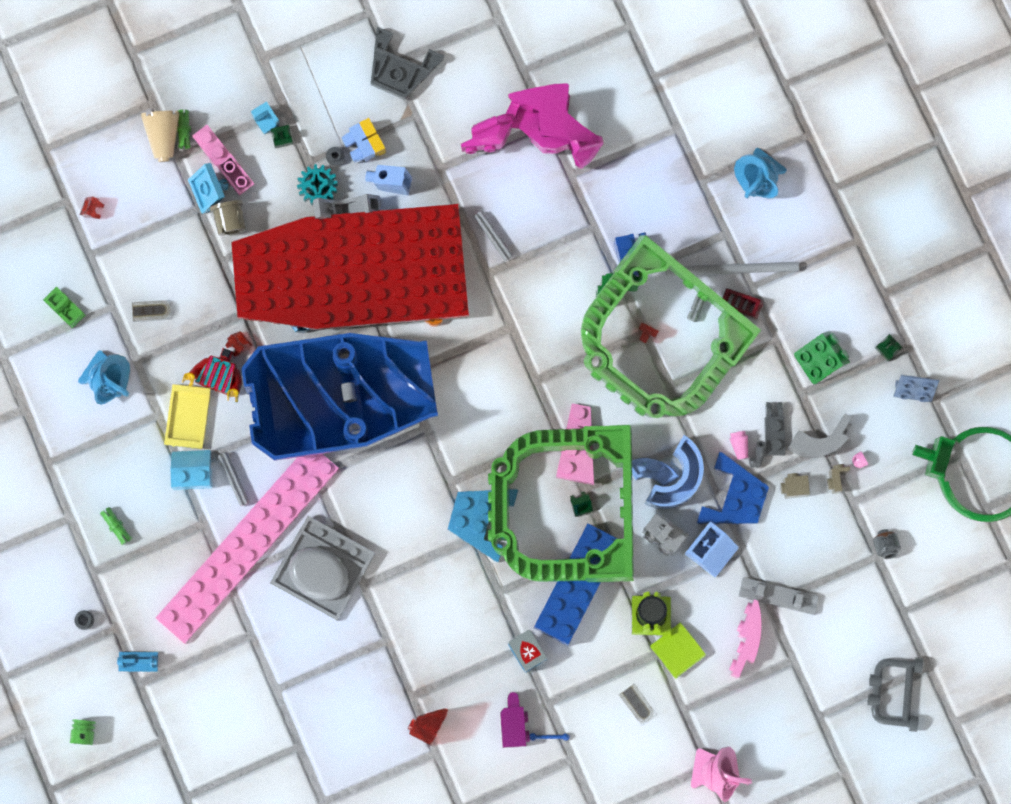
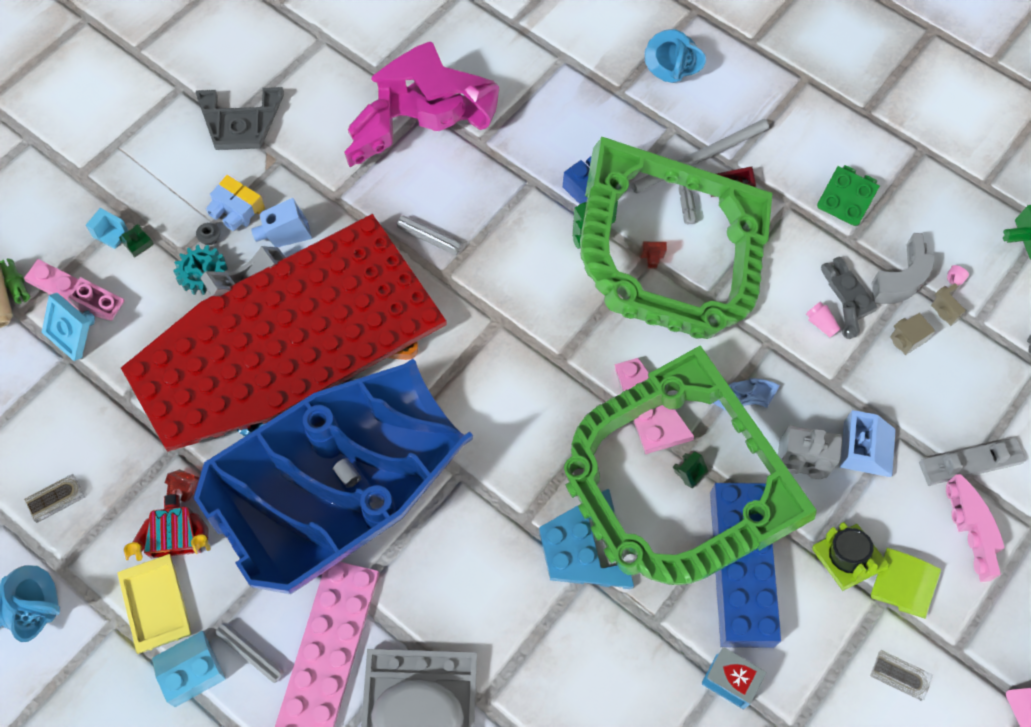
camera: 25 degrees left, 15 degrees down
dark tan piece [209,200,246,236] -> none
light blue brick [644,435,704,509] -> none
blue wing [697,452,769,524] -> none
dark green tile [875,334,903,361] -> none
sand blue hinge [893,375,939,402] -> none

